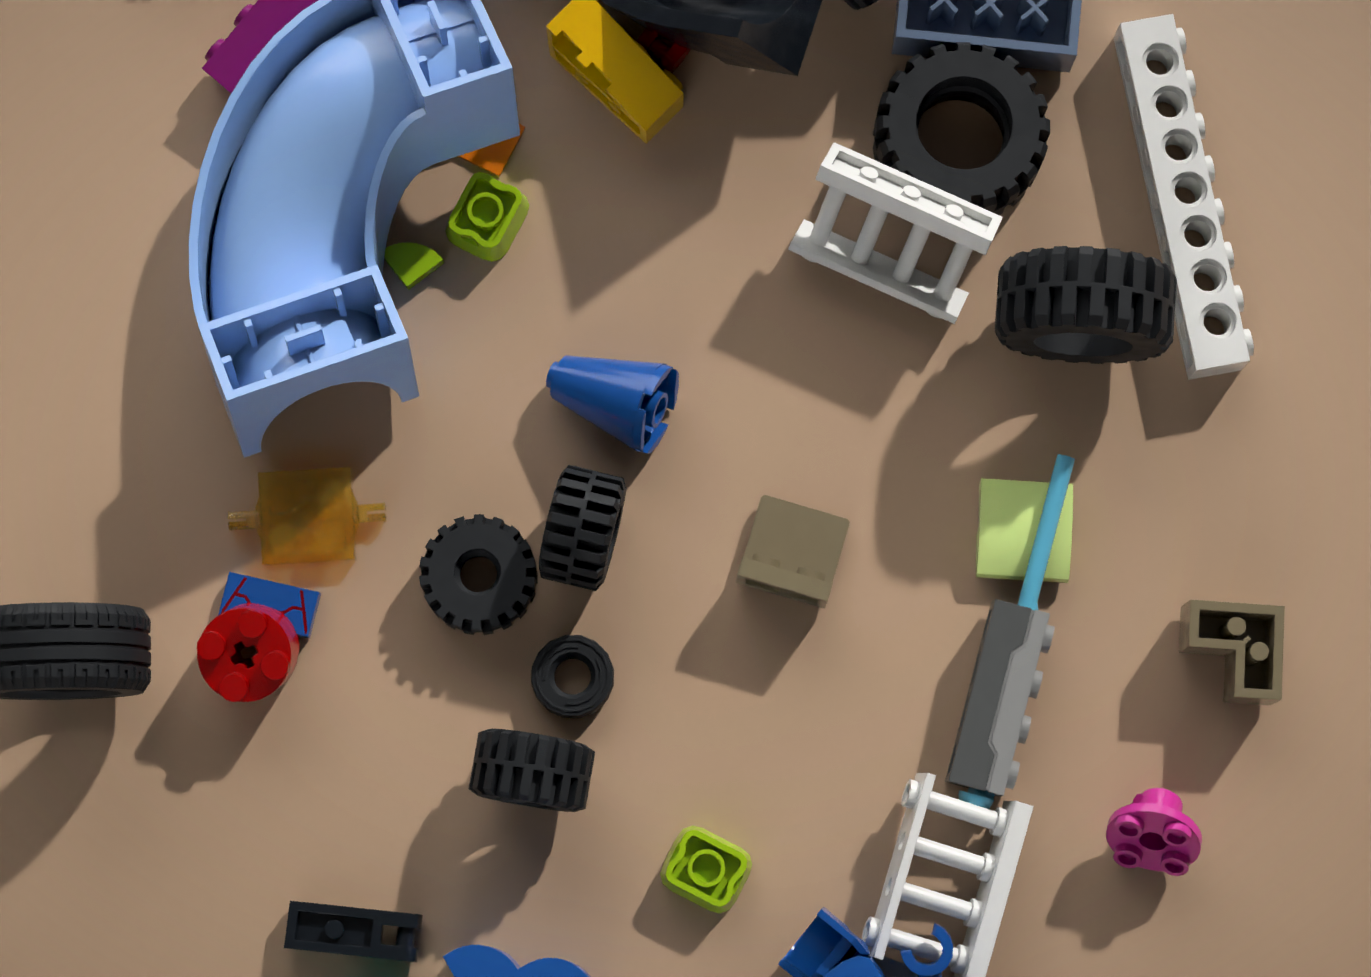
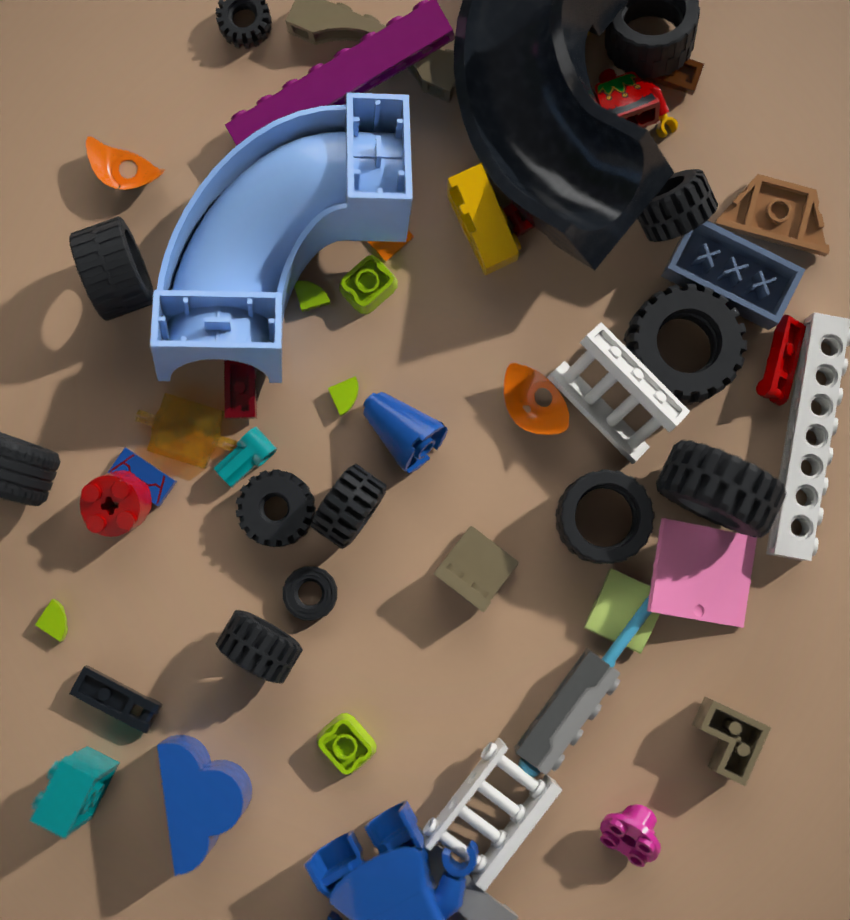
camera: 25 degrees right, 5 degrees up
none -> lime tile [35,599,68,642]
none -> black tyre [69,216,153,321]
none -> orange piece [86,136,165,191]
none -> teal piece [214,427,277,488]
none -> dark red plate [224,360,257,419]
none -> lime tile [328,376,359,417]
none -> orange piece [504,363,570,435]
none -> black tyre [555,469,655,564]
none -> bright pink piece [647,518,757,628]
none -> red plate [756,315,806,406]

